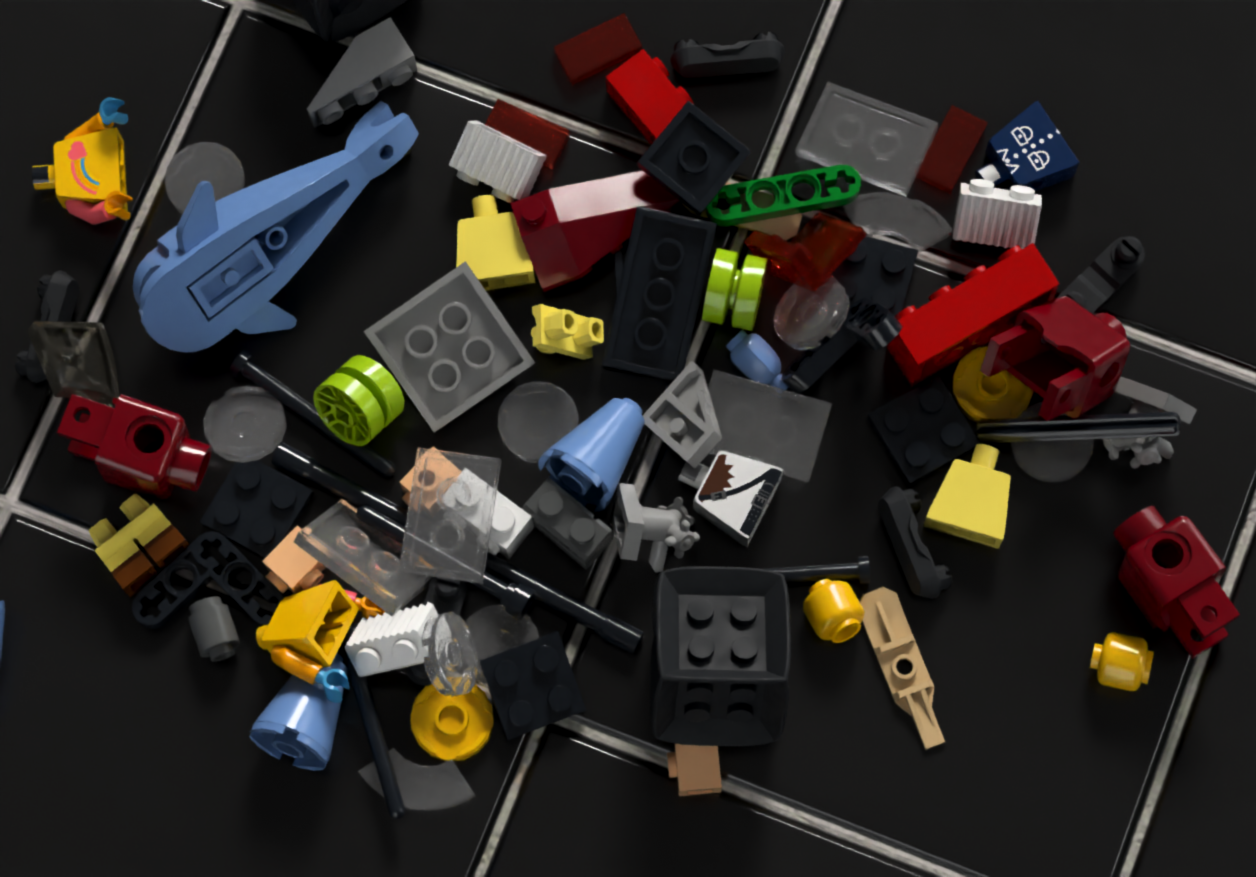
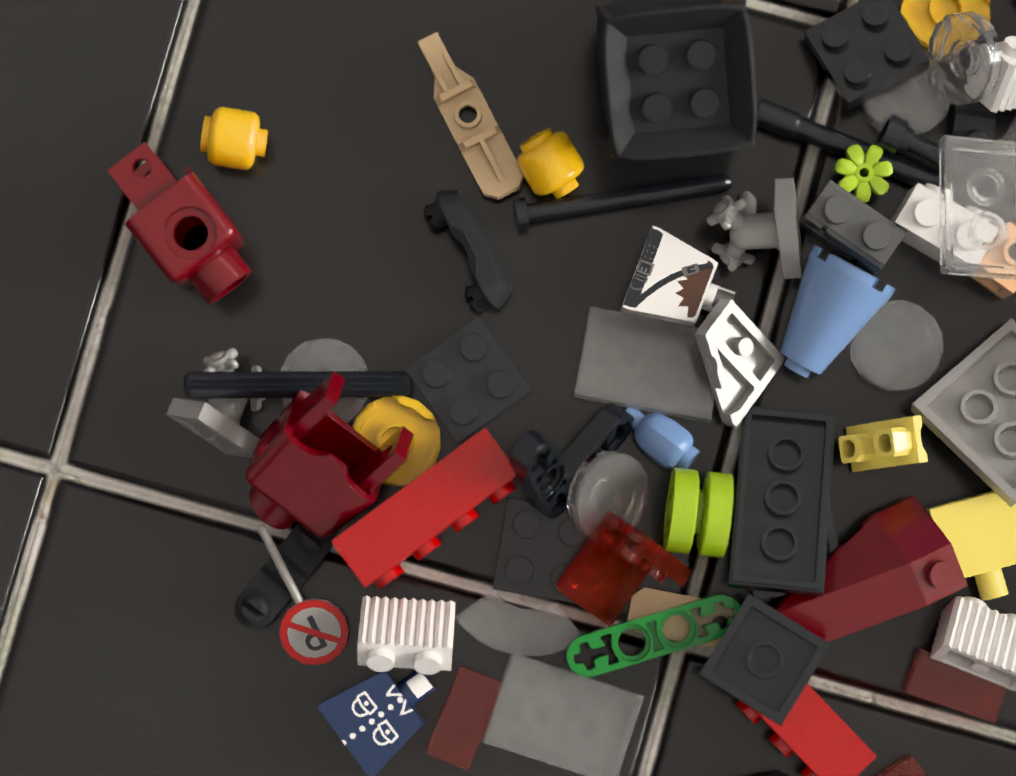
camera: 165 degrees right, 10 degrees up
light yellow torso [923,444,1011,549] -> none
none -> piece [258,525,349,665]
none -> lime plant [834,144,893,203]

